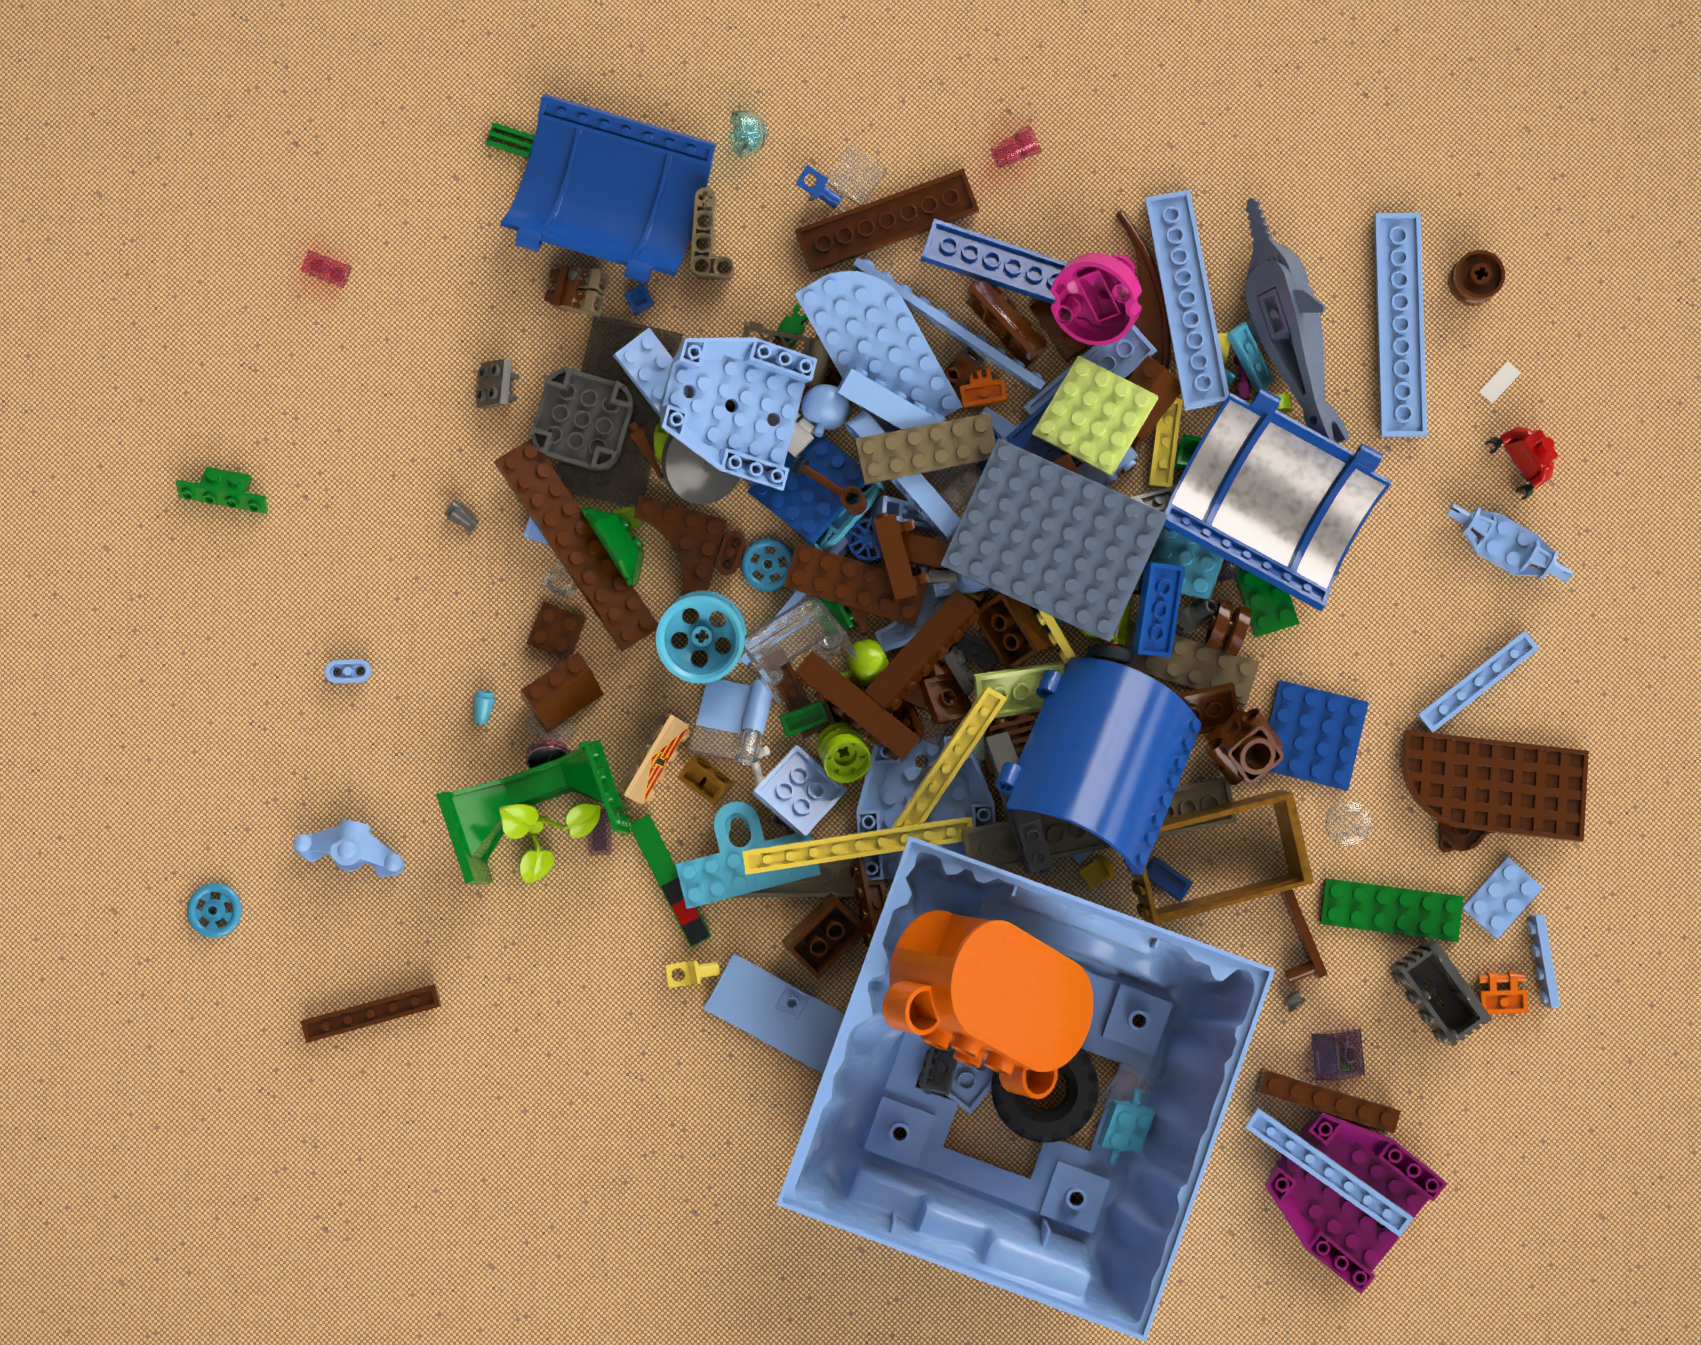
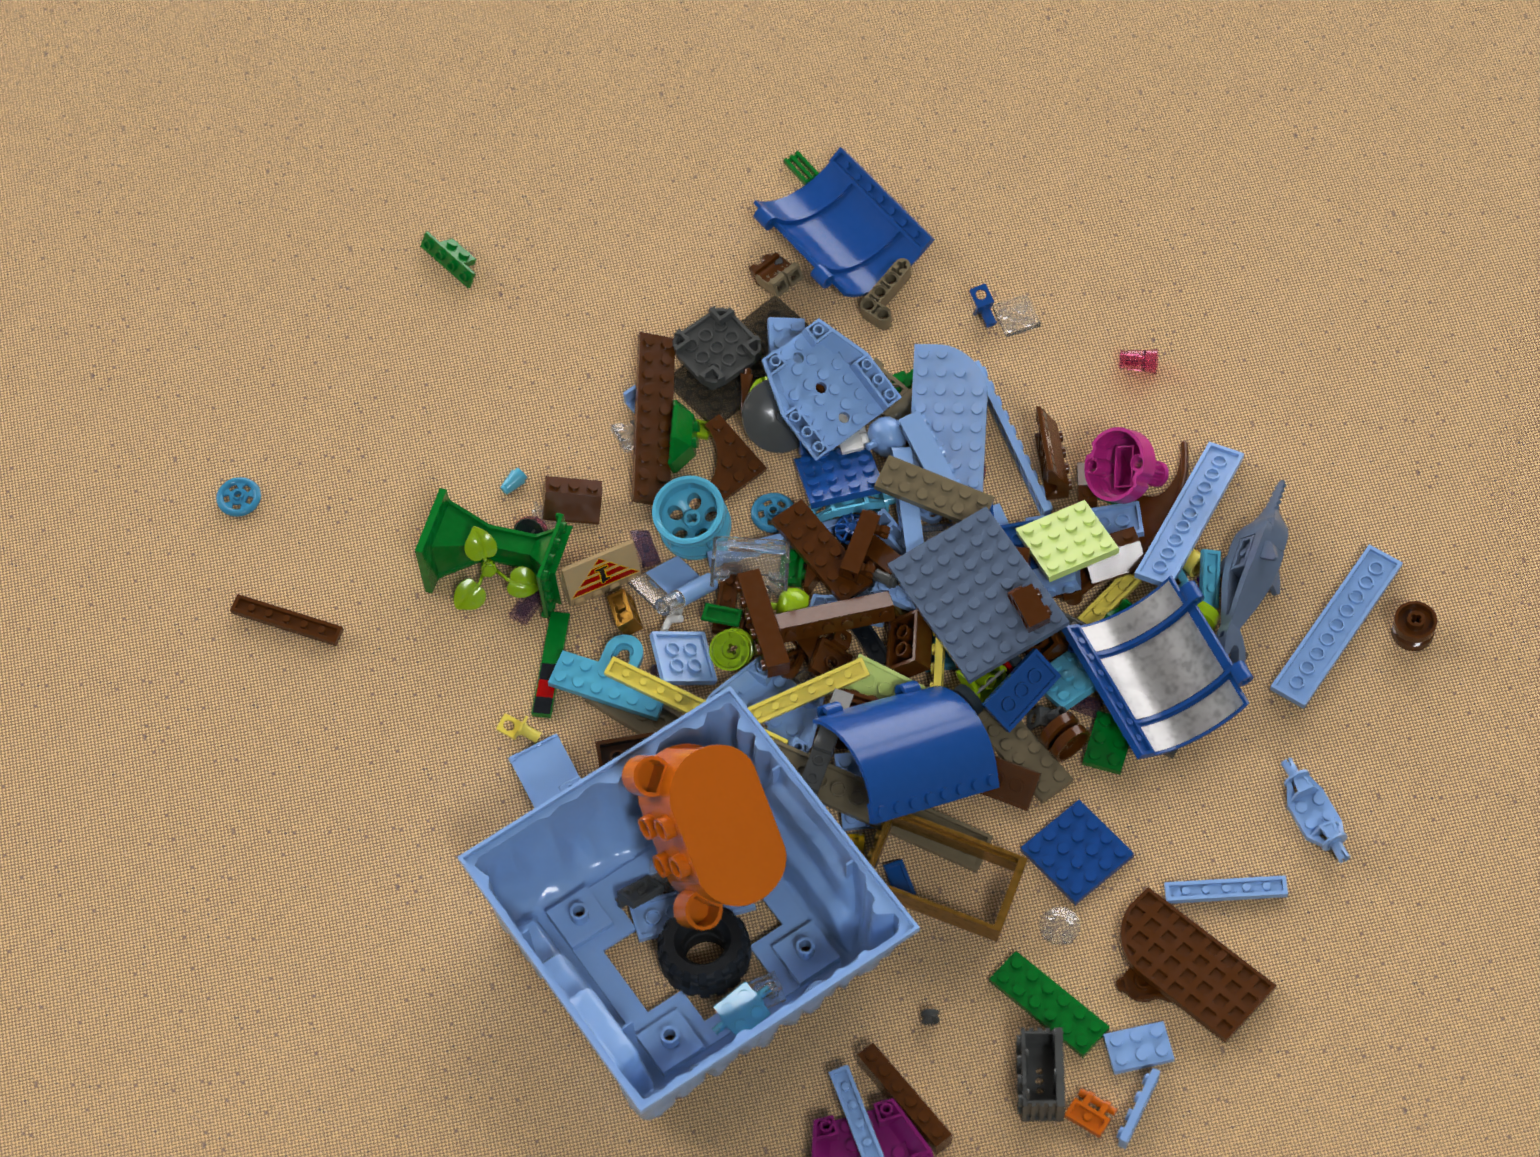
camera: 35 degrees right, 25 degrees down
light blue piece [293,819,405,878] -> none
clear pink plate [300,250,352,289] -> none
light blue plate [325,659,372,684] -> none
dark grey cone [444,500,479,532] -> none
dark grey plate [476,358,519,409] -> none
reddish brown plate [527,602,587,659] -> none
blue plate [624,284,655,315] -> none
reddish brown plate [715,531,746,576] -> none
clear light blue cylinder [730,110,769,157] -> none
reddish brown piece [790,456,867,515] -> none
reddish brown plate [795,169,979,273] -> none
plate [920,219,1068,309] -> none
reddish brown bracket [944,347,984,388] -> none
dark grey plate [944,645,975,695] -> none
orange hinge [959,367,1008,410] -> none
reddish brown piece [1205,708,1283,785] -> none
reddish brown piece [1280,889,1328,984] -> none
clear purple slope [1311,1029,1365,1081] -> none
white sticker [1479,361,1521,404] -> none
red torso [1485,427,1558,500] -> none
none -> clear purple slope [630,530,661,568]
none -> reddish brown hinge [1007,584,1052,633]

